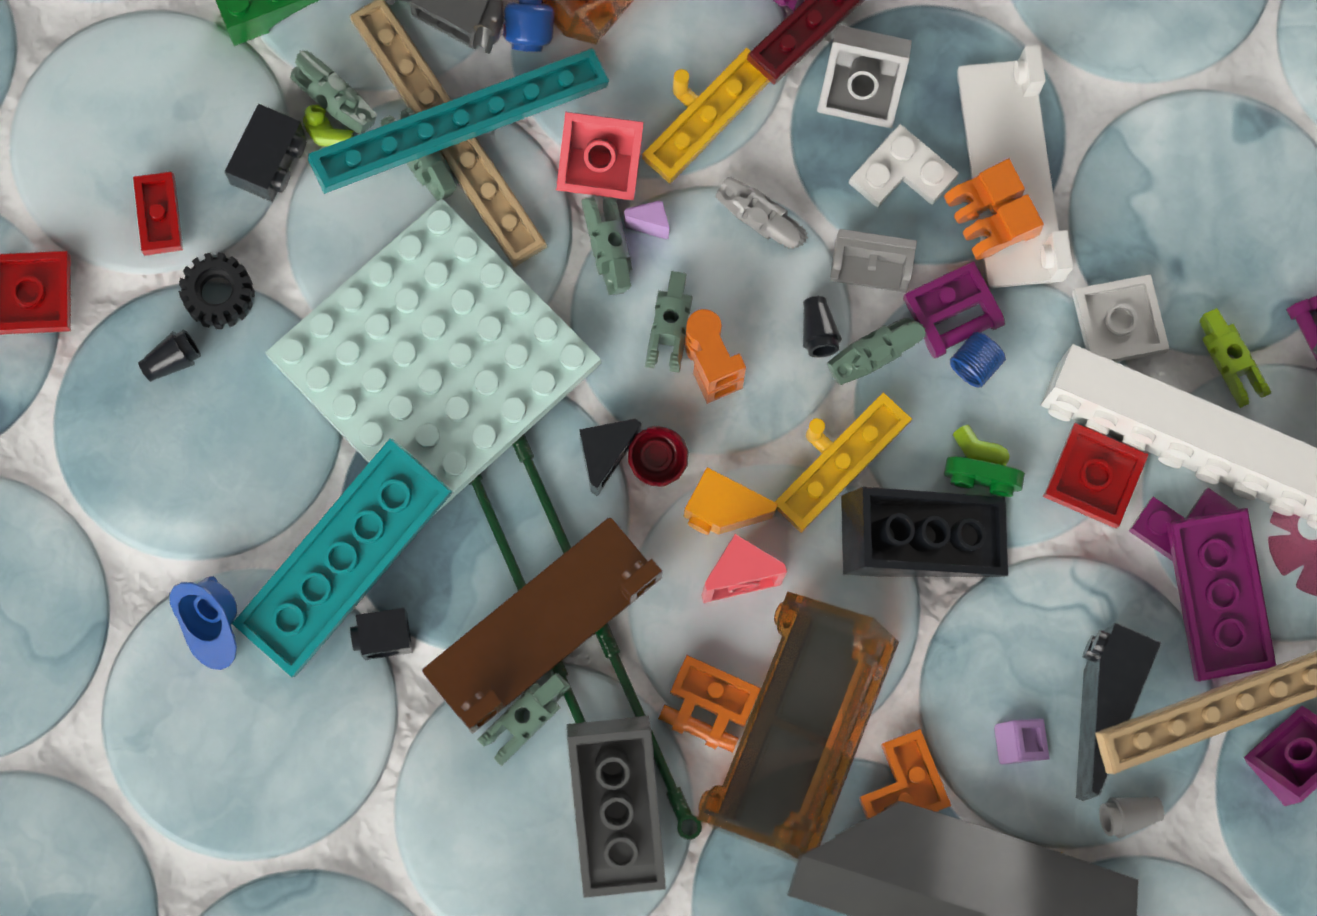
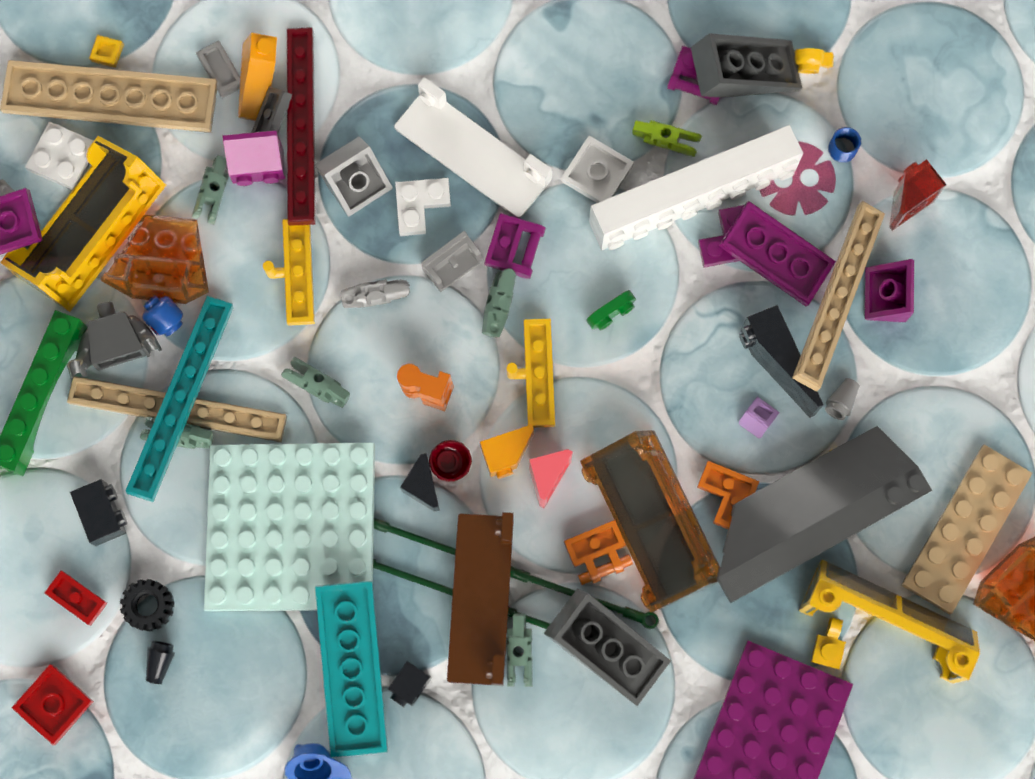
camera: 40 degrees left, 0 degrees up
sand green hinge [290,50,377,135] -> none
lime arm [303,105,354,147] -> none
coral slope [556,112,644,201] -> none
lavender slope [624,201,669,239] -> none
sand green hinge [645,271,692,373] -> none
black cone [803,296,842,358] -> none
black slope [841,487,1008,577] -> none
orange legs [944,158,1044,260] -> none
blue piece [949,332,1006,388] -> none
lime arm [953,425,1009,466] -> none
red plate [1043,423,1149,529] -> none

